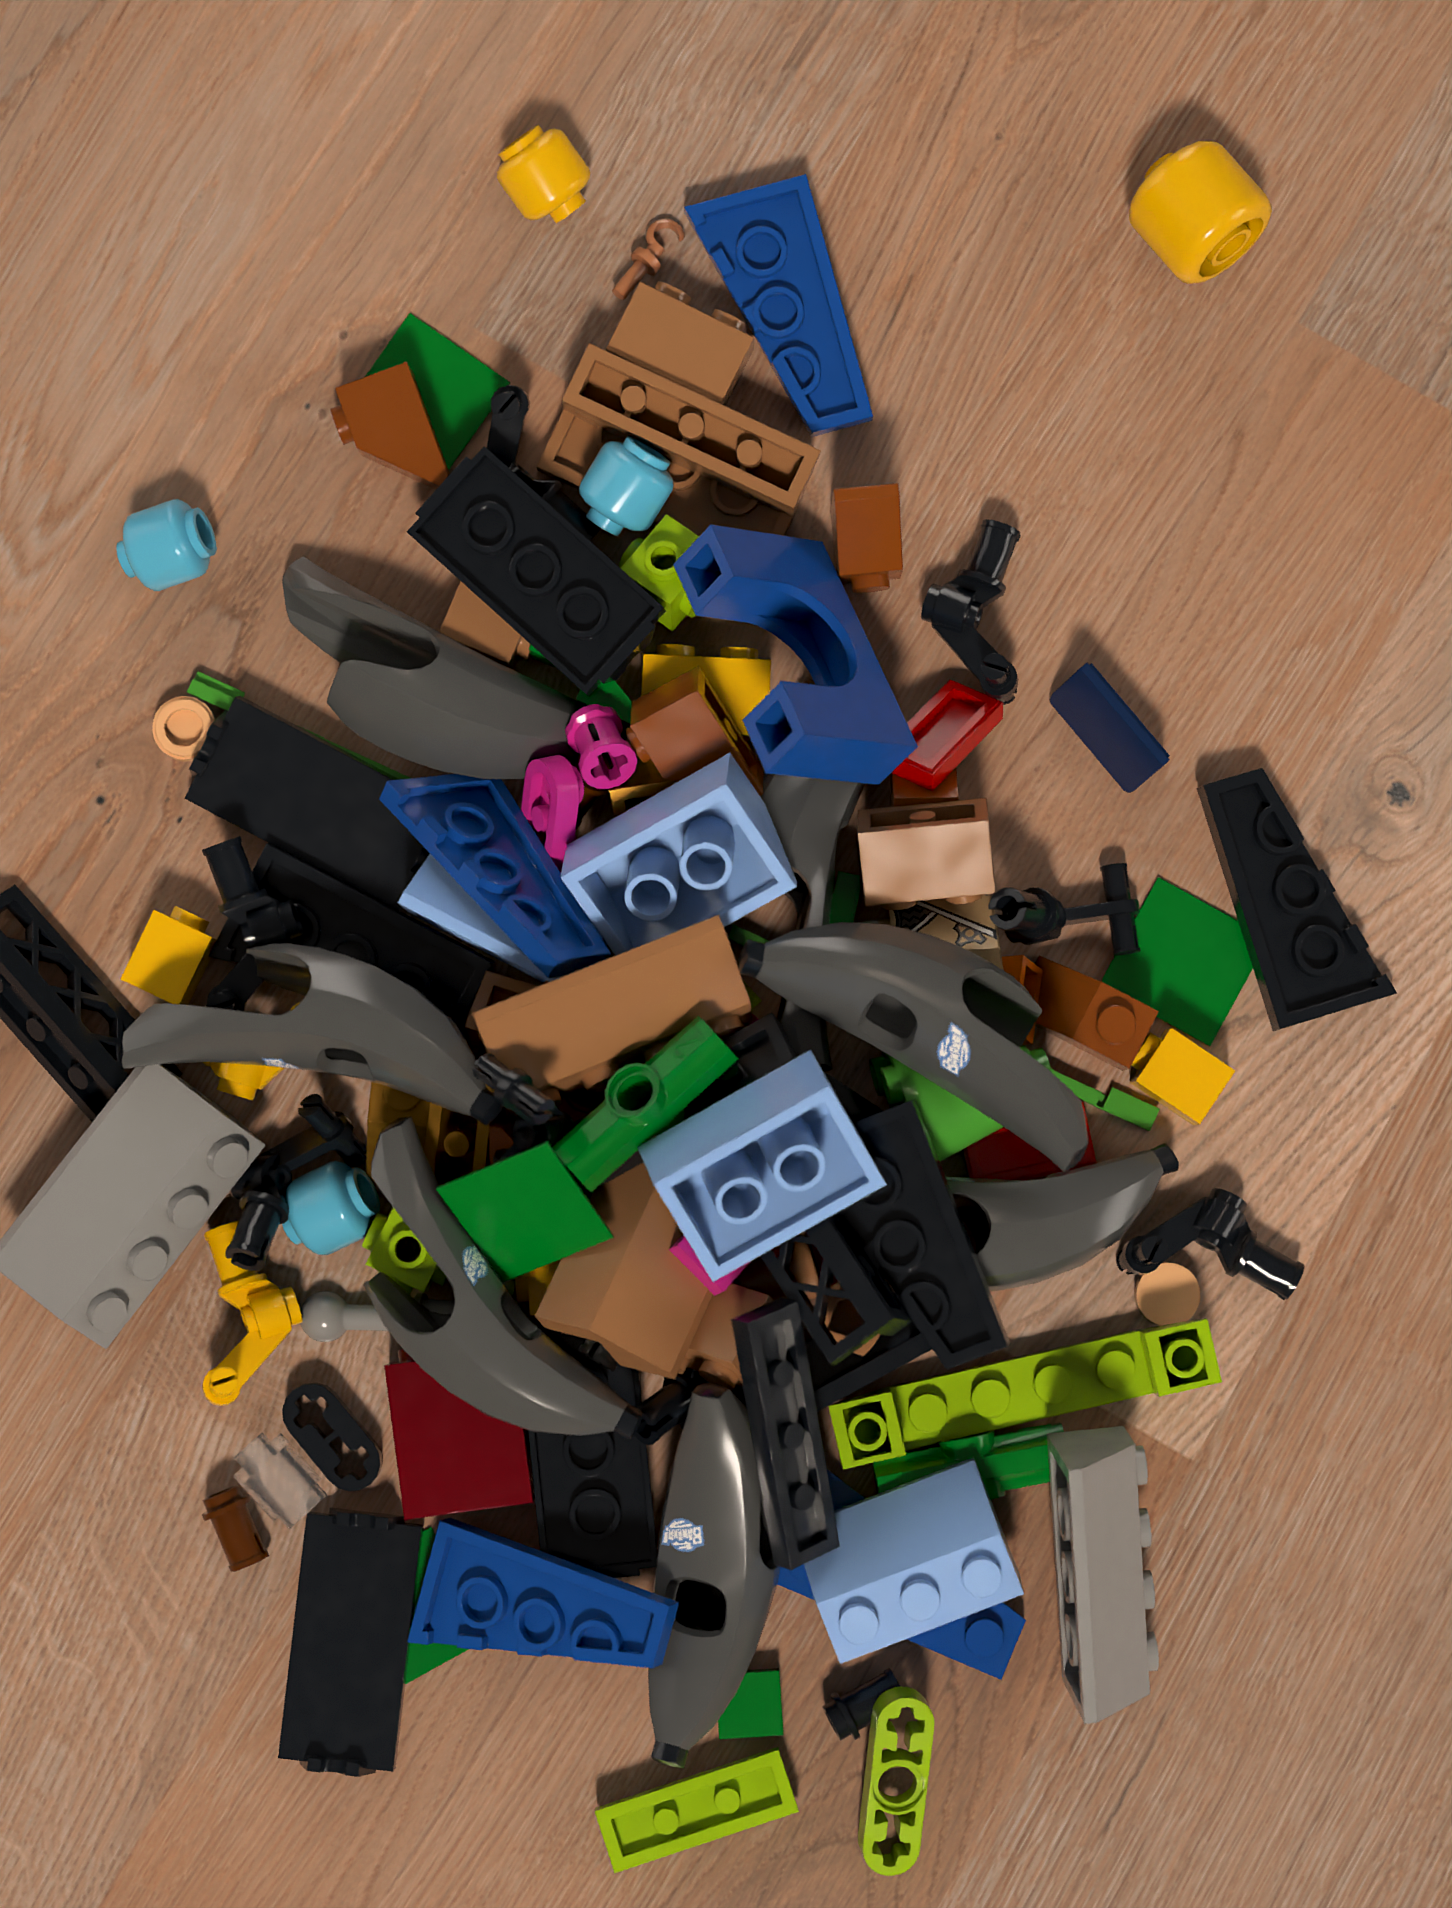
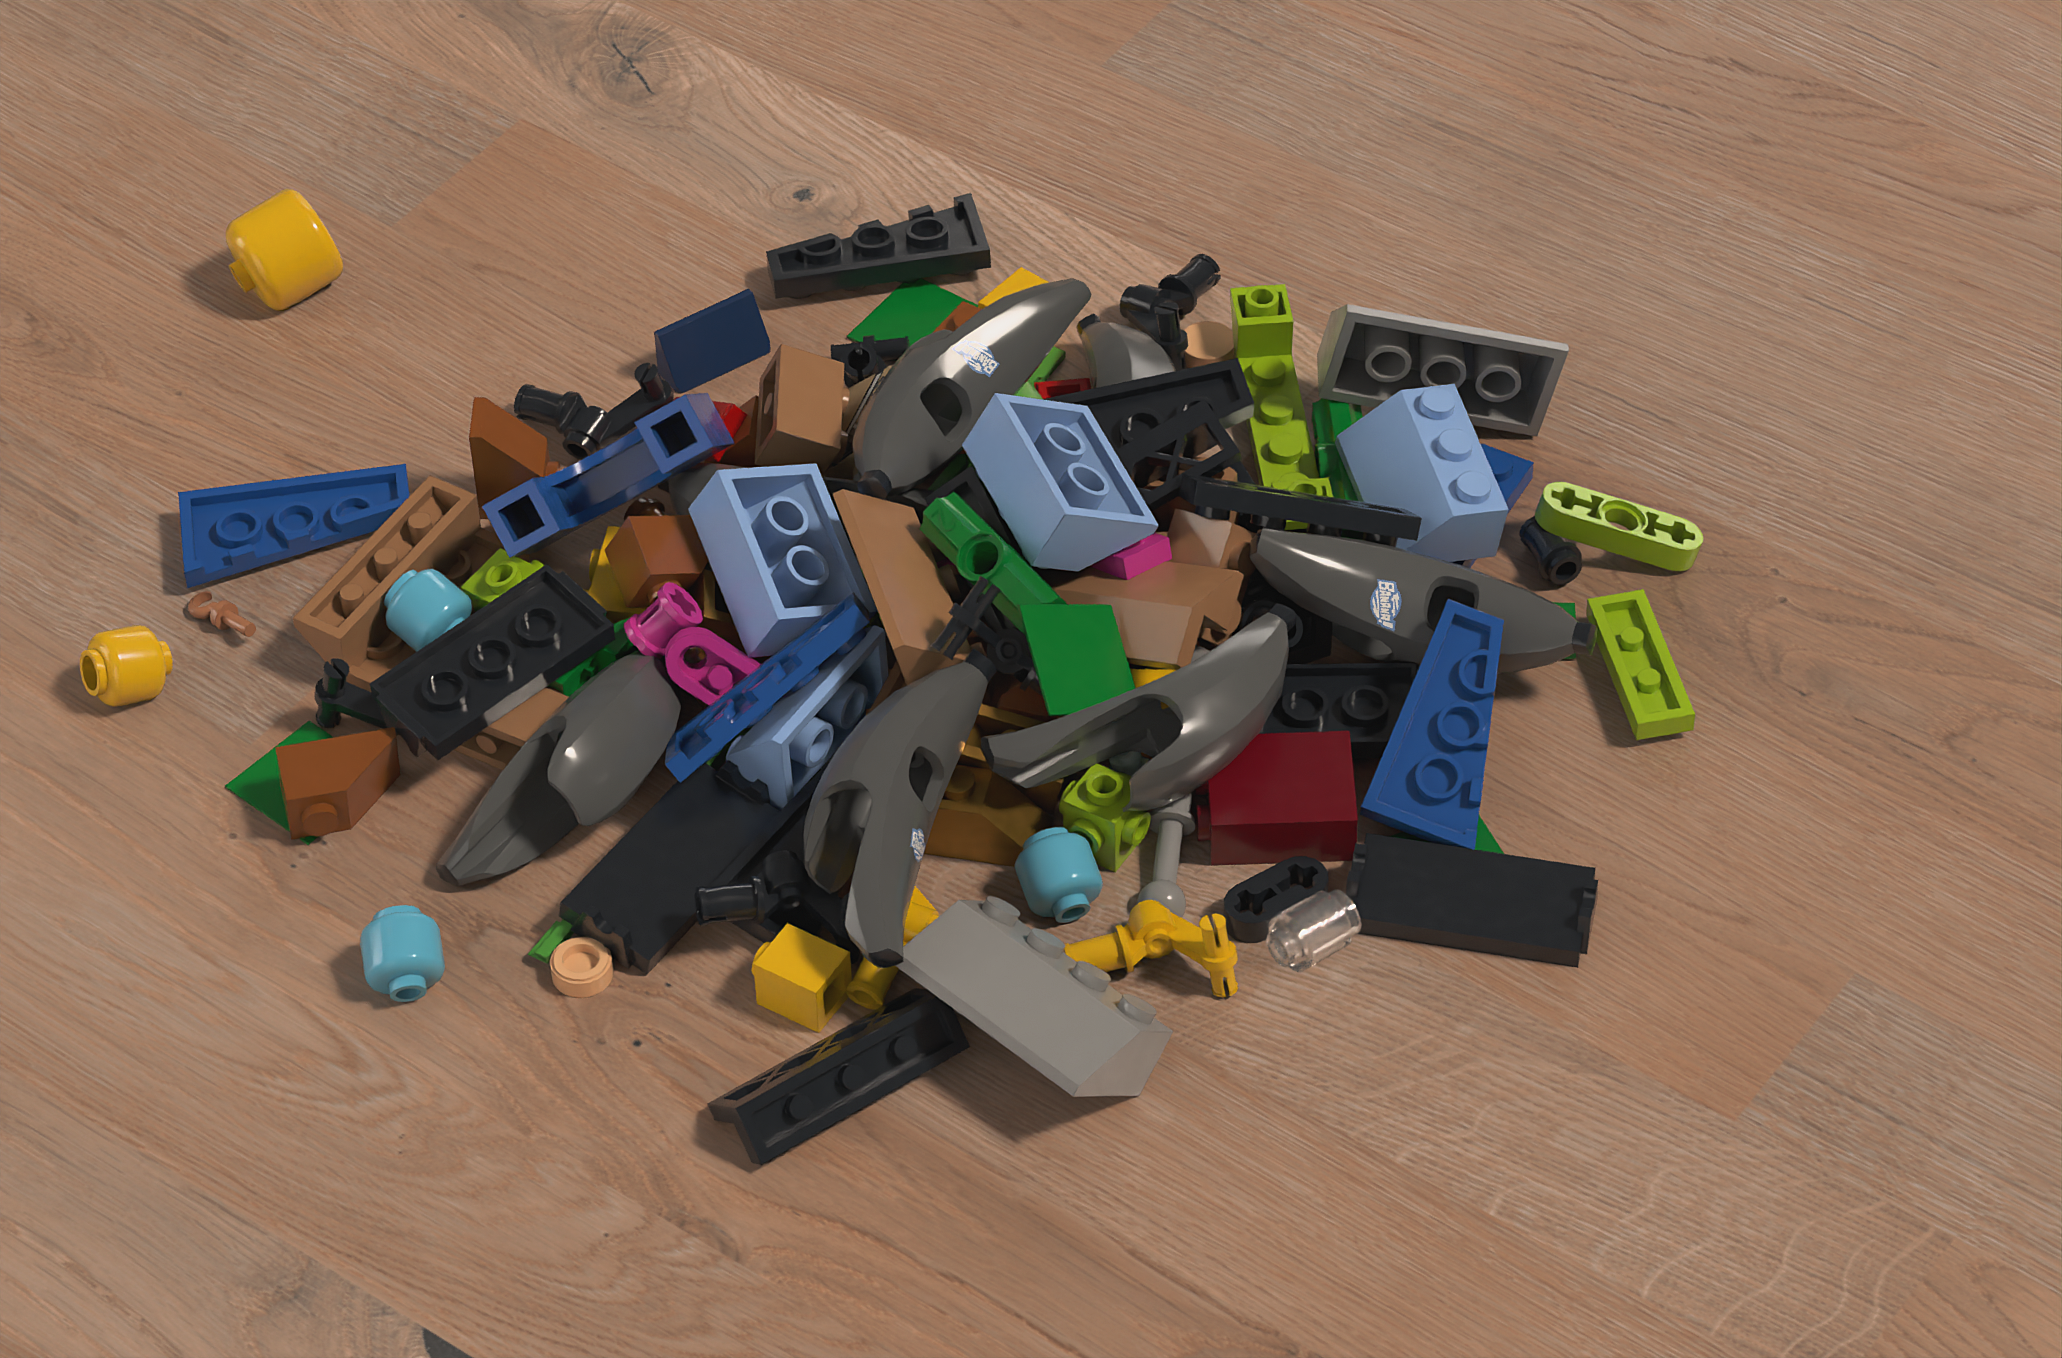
camera: 80 degrees left, 40 degrees down
reddish brown pin [202,1485,269,1572] -> none
black pin [225,1094,367,1271] -> none
medium nougat brick [606,281,754,406] -> none

